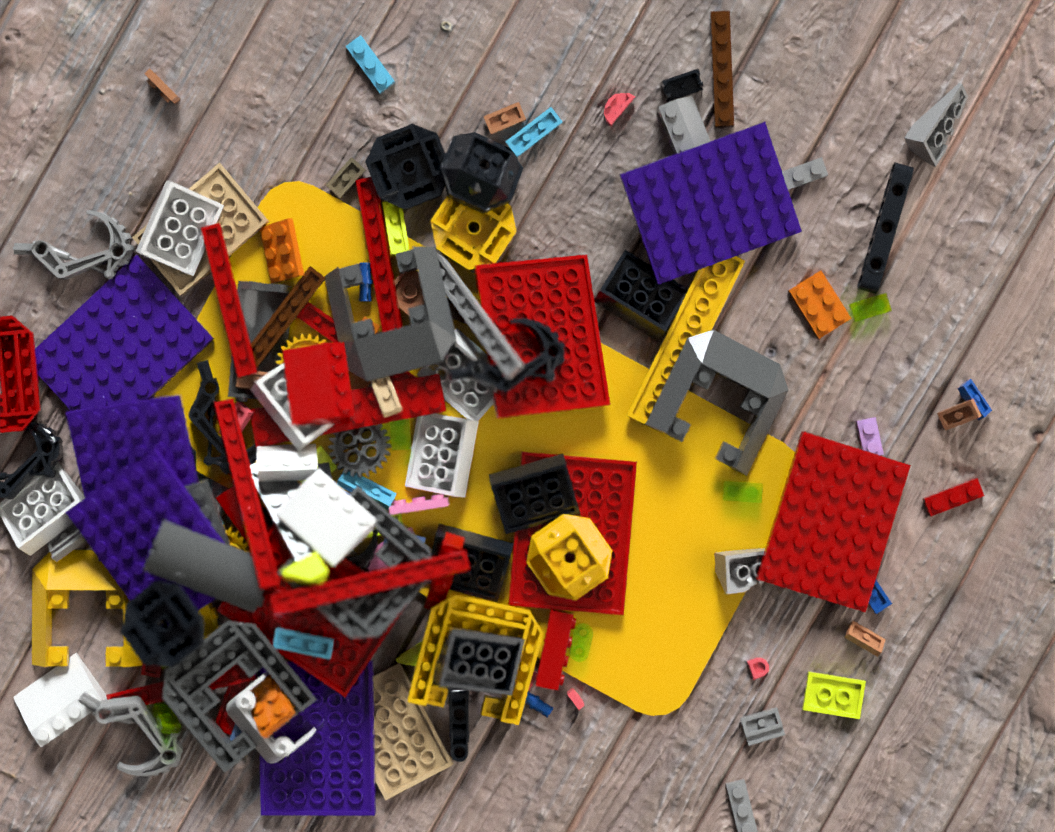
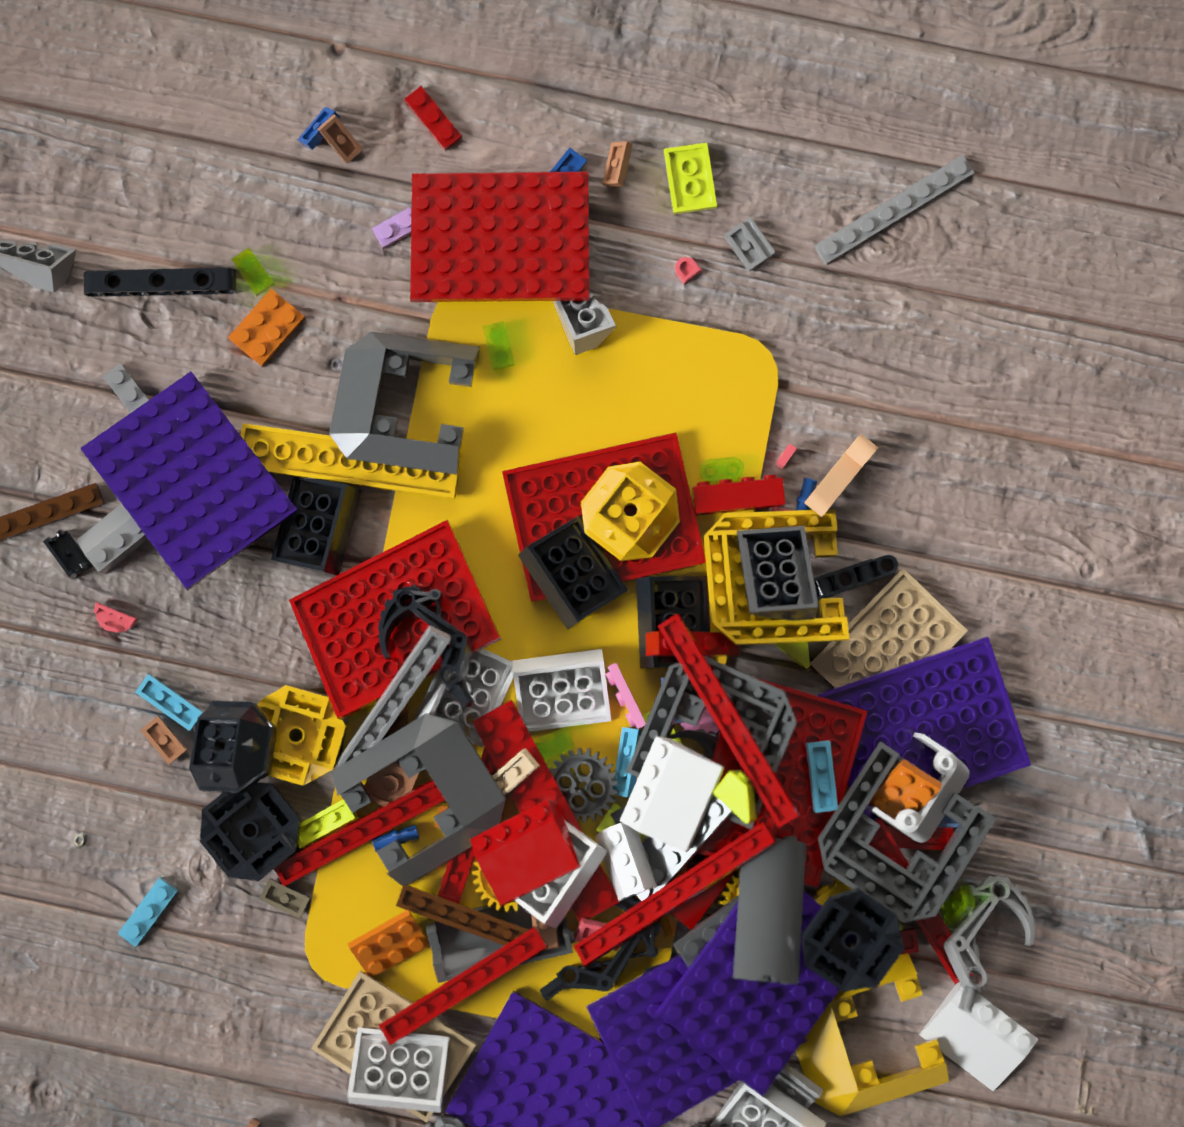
camera: 110 degrees left, 5 degrees down
none -> light nougat beam [804,434,878,517]

